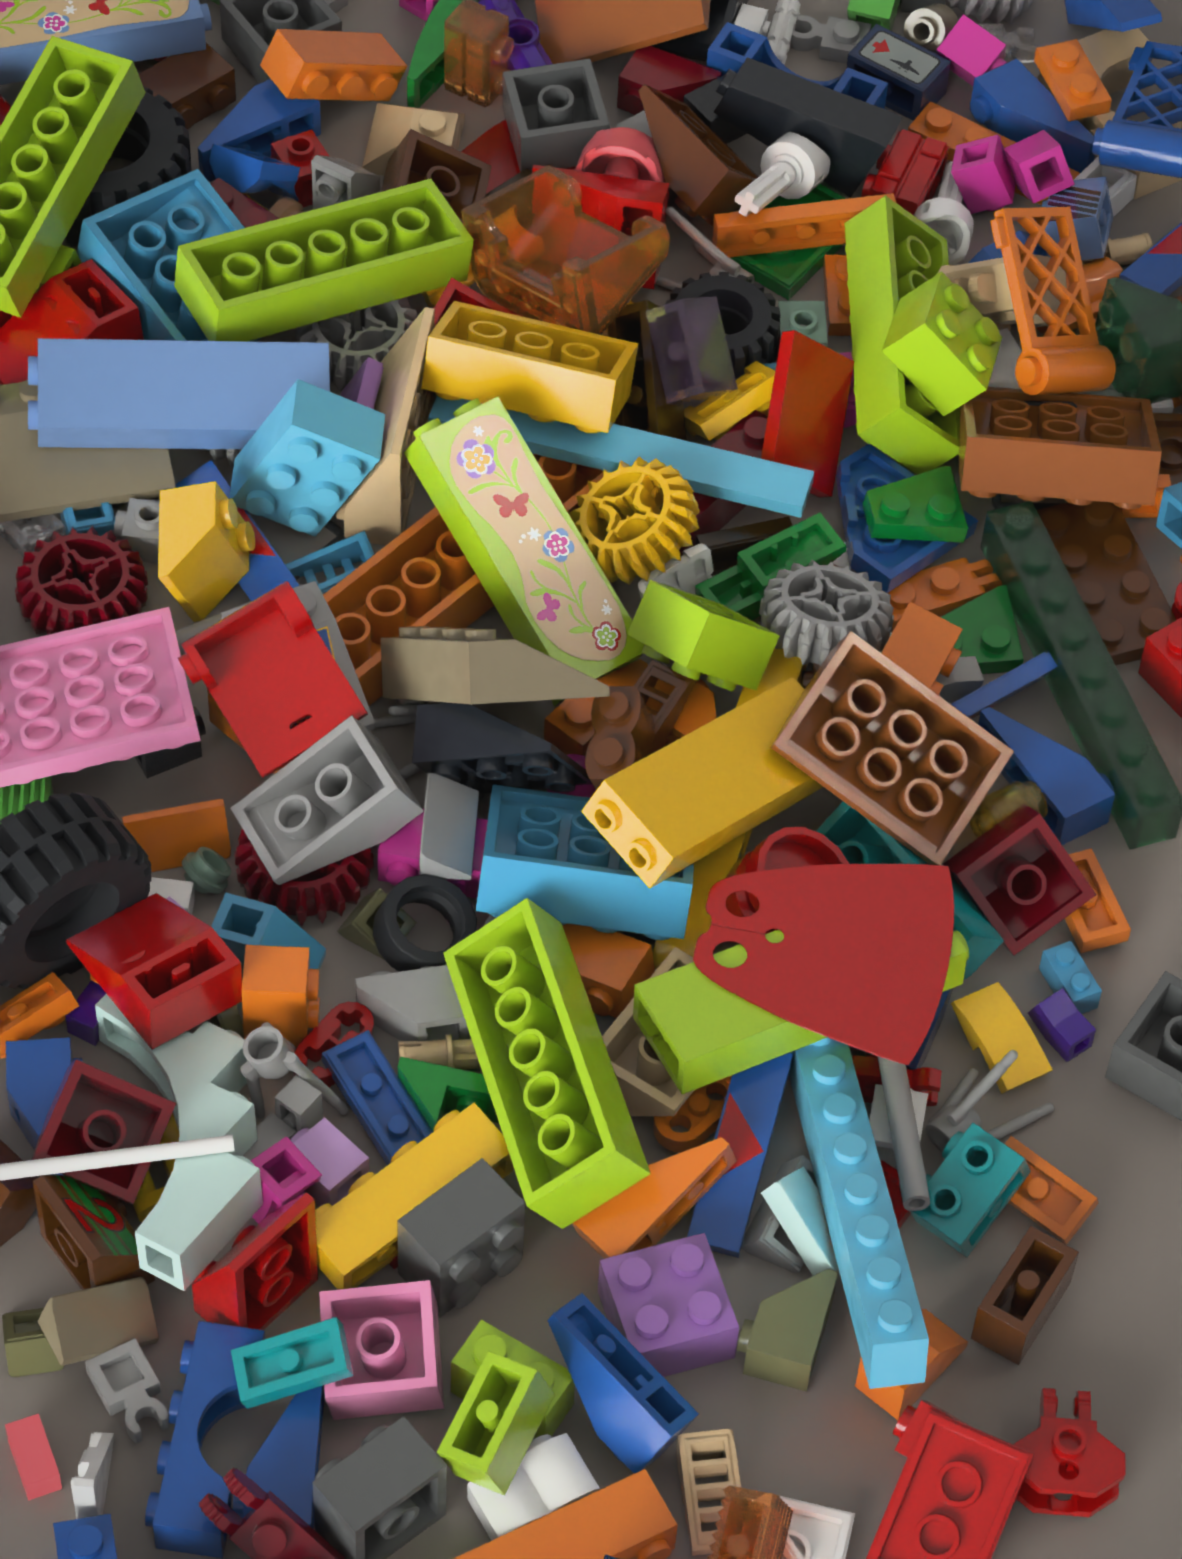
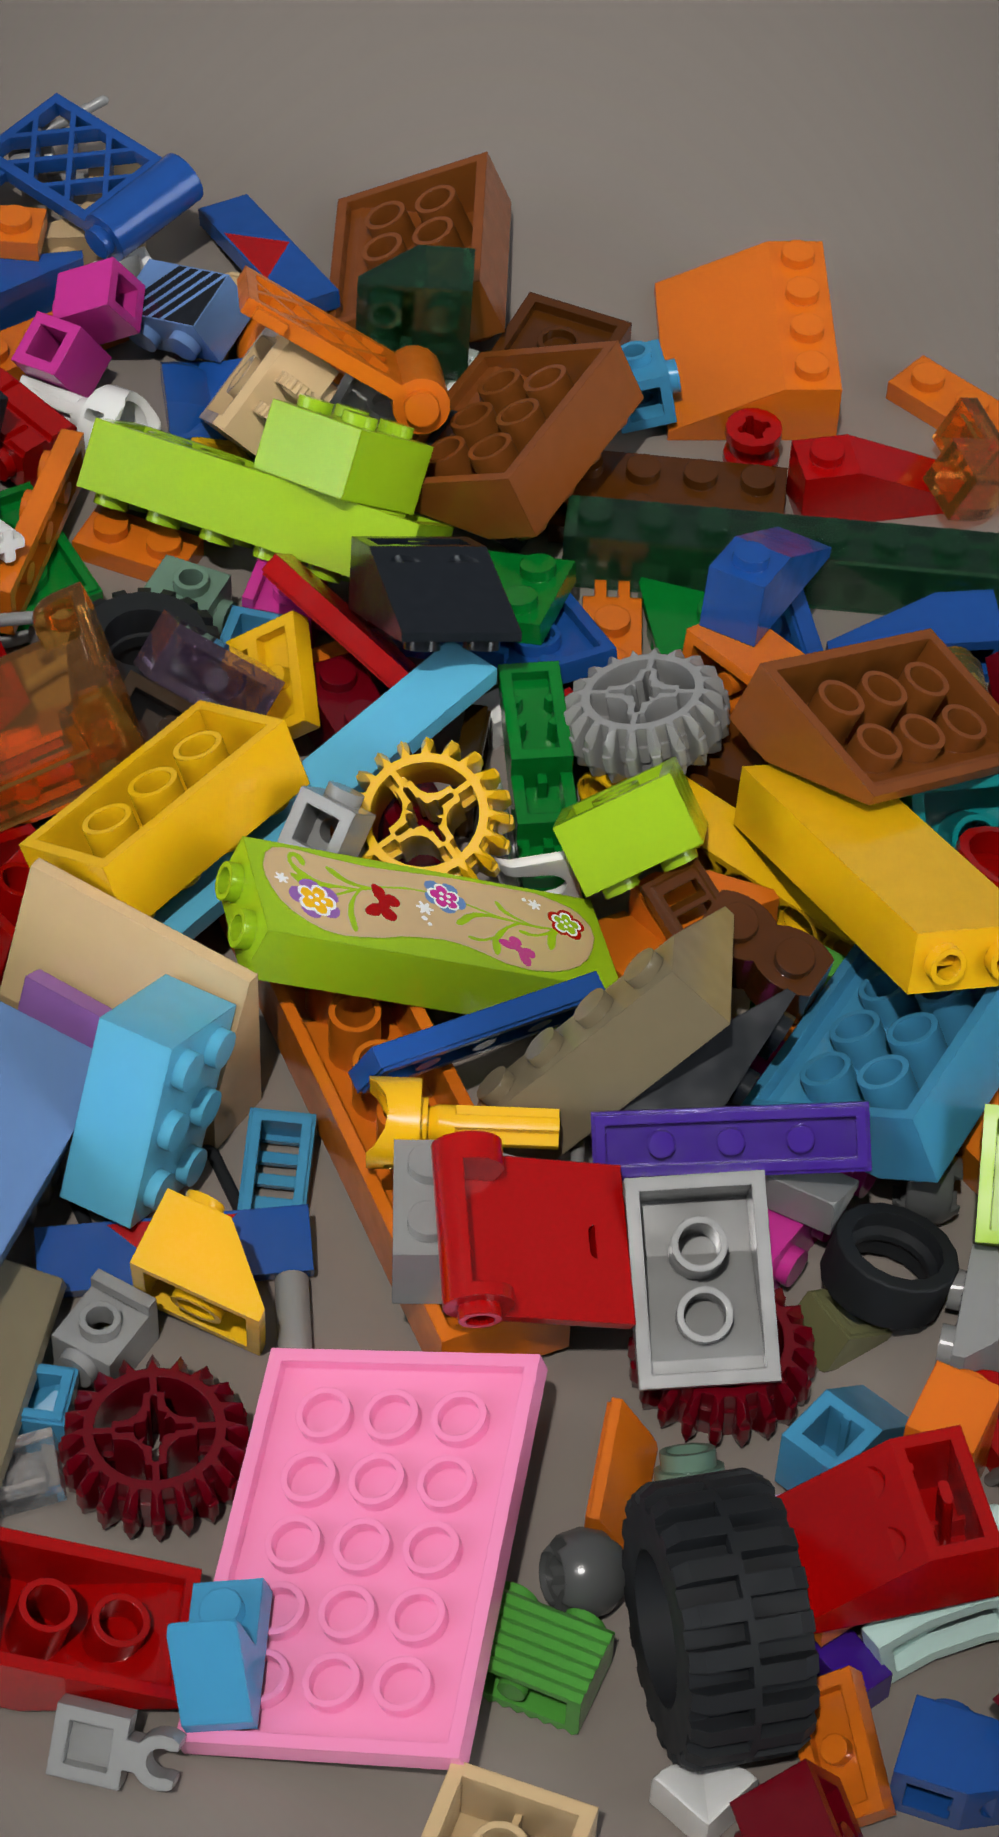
camera: 65 degrees left, 5 degrees down
none -> light grey brick [277,781,376,857]
none -> black slope [348,536,522,652]
none -> blue tile [348,971,605,1094]
none -> yellow piece [366,1076,560,1169]
none -> dark purple tile [591,1101,872,1181]
none -> blue slope [699,526,832,647]

